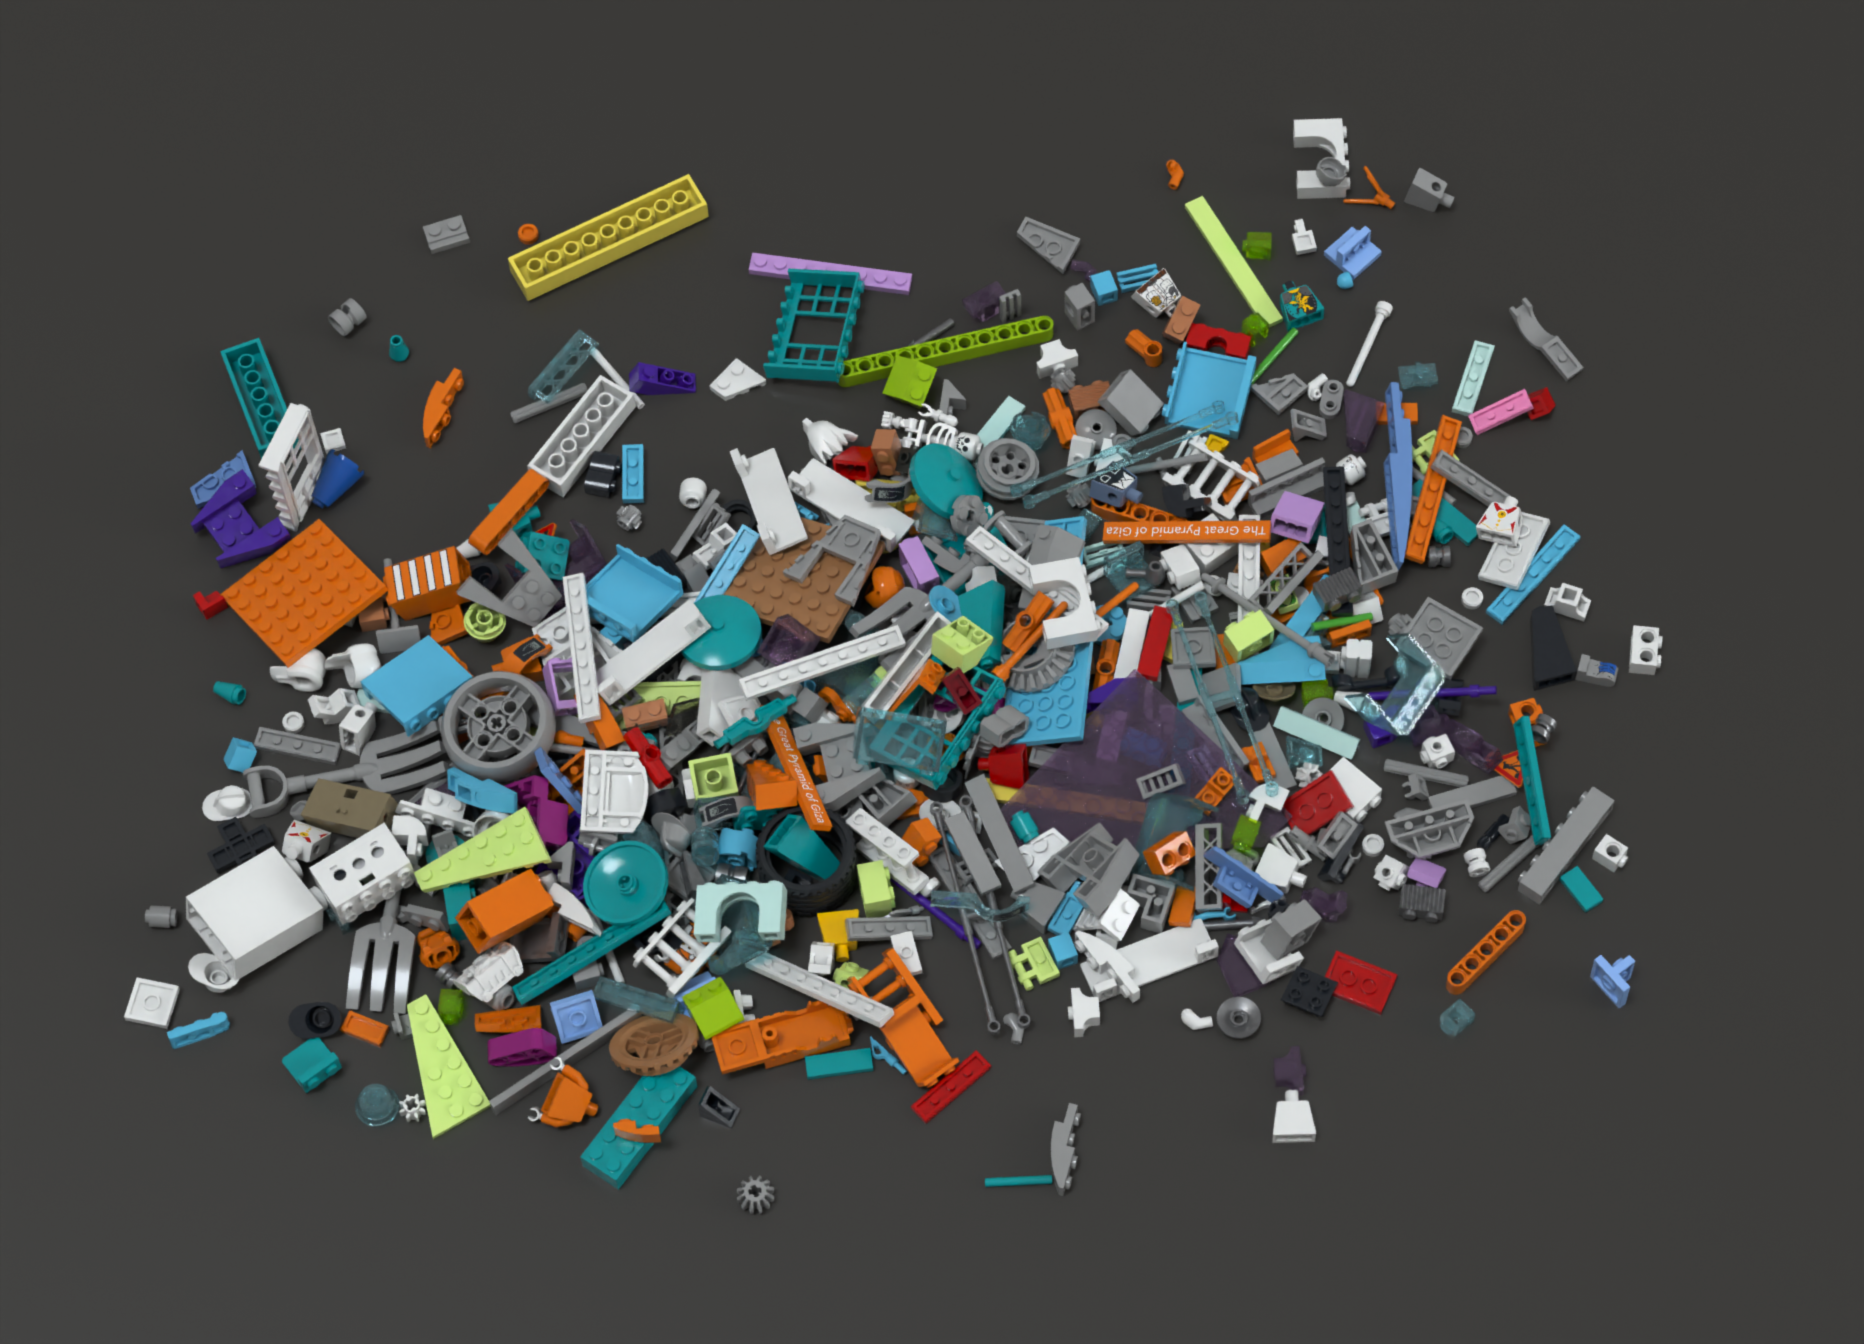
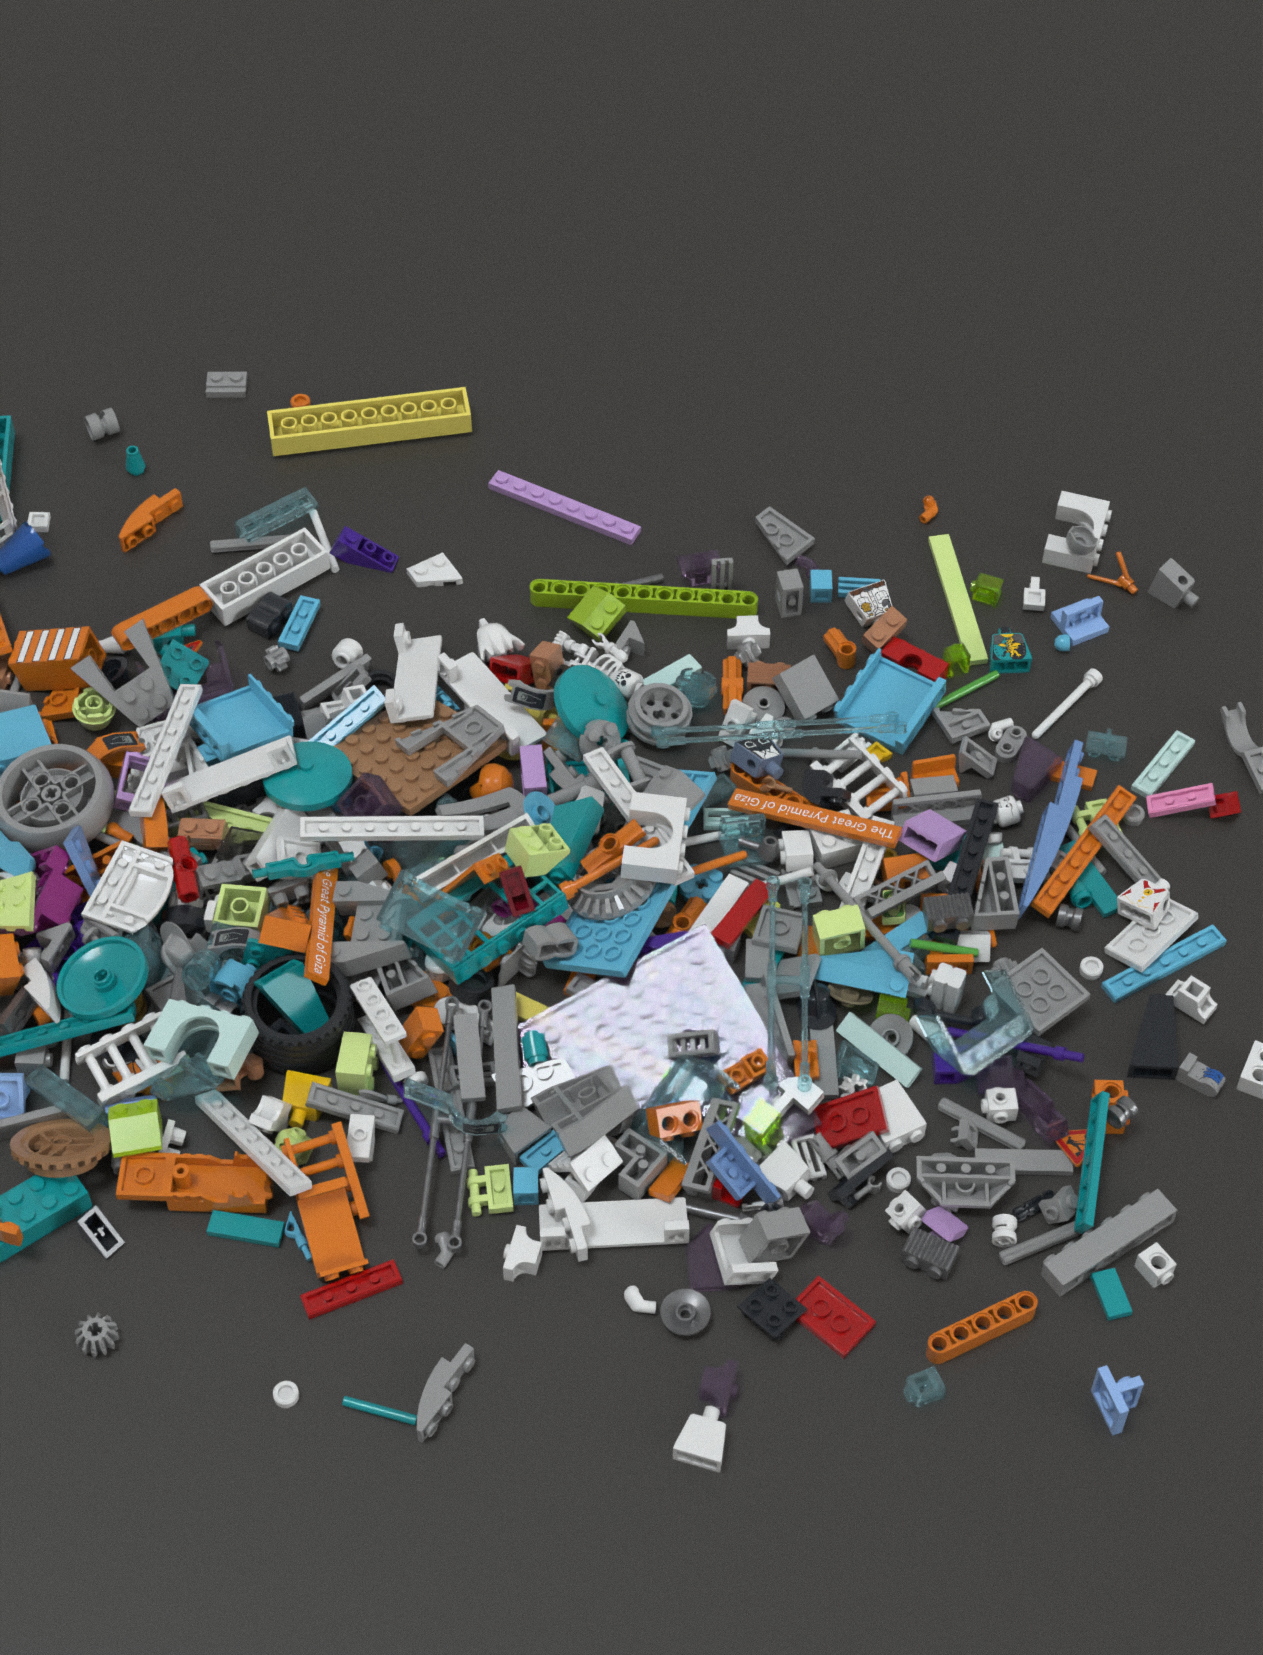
camera: 15 degrees right, 10 degrees down
teal window [763,268,865,383] -> none
red torso [978,744,1029,789] -> none
medium azure piece [1192,907,1236,921] -> none
none -> white tile [273,1381,299,1408]
none -> medium nougat hand [760,776,792,793]

